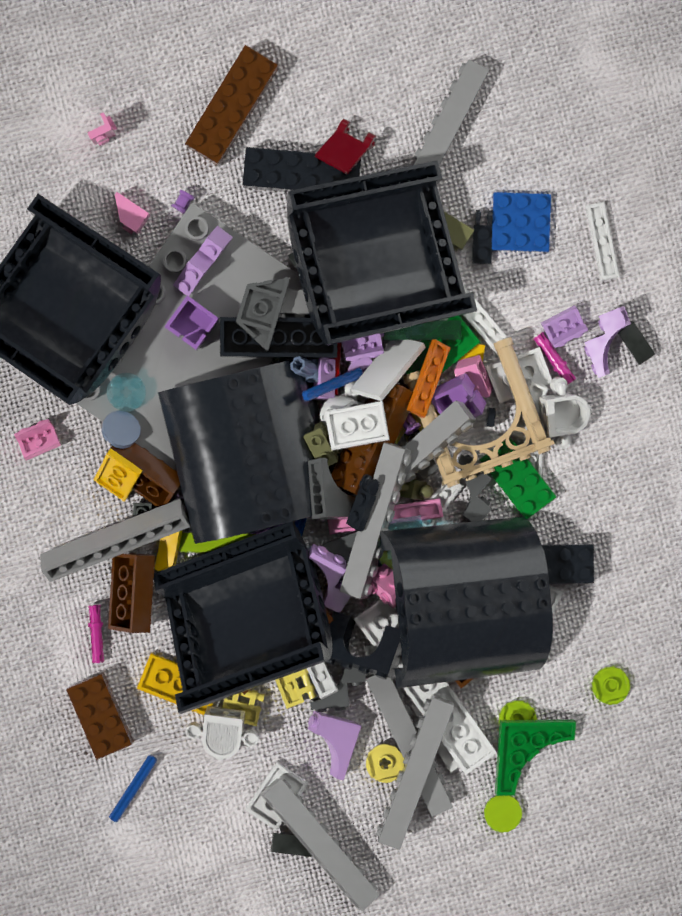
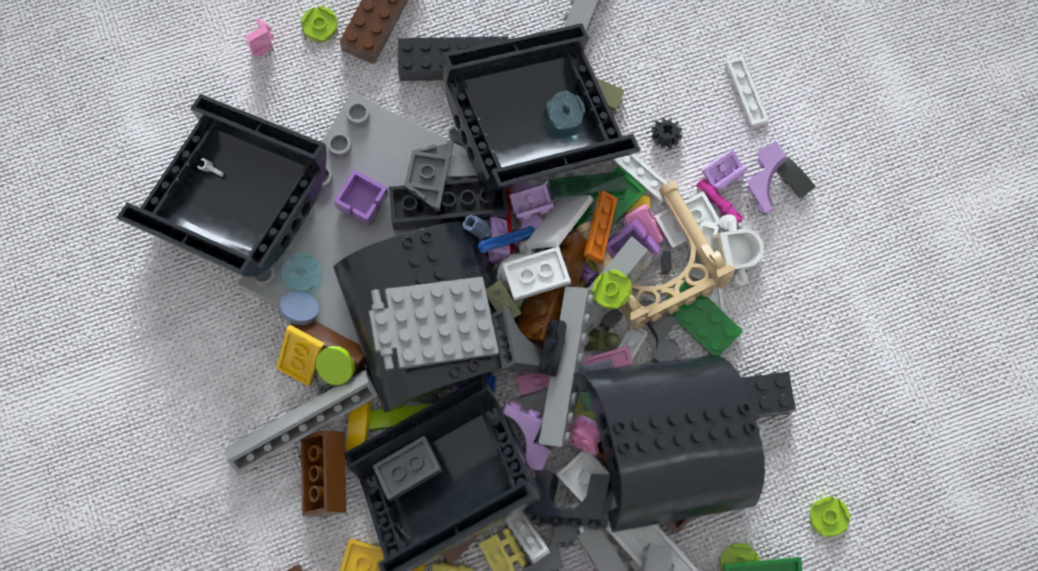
camera: 10 degrees left, 15 degrees down
bright pink bracket [14,419,61,461] -> none
dark pink pin [88,604,104,663] -> none
bright pink slope [115,192,151,235] -> none
medium lavender bush [171,190,195,214] -> none
lavender arch [173,226,233,296] -> none
dark red flag [315,119,376,174] -> none
black hinge [472,210,492,265] -> none
blue plate [492,192,551,252] -> none
none -> white hand [198,158,224,177]
none -> lime tile [301,7,338,42]
none -> lime tile [316,346,355,385]
none -> light grey plate [369,277,499,370]
none -> dark grey plate [373,436,443,501]
none -> clear light blue plate [547,91,585,130]
none -> lime tile [593,270,632,310]
none -> black gear [651,117,682,150]

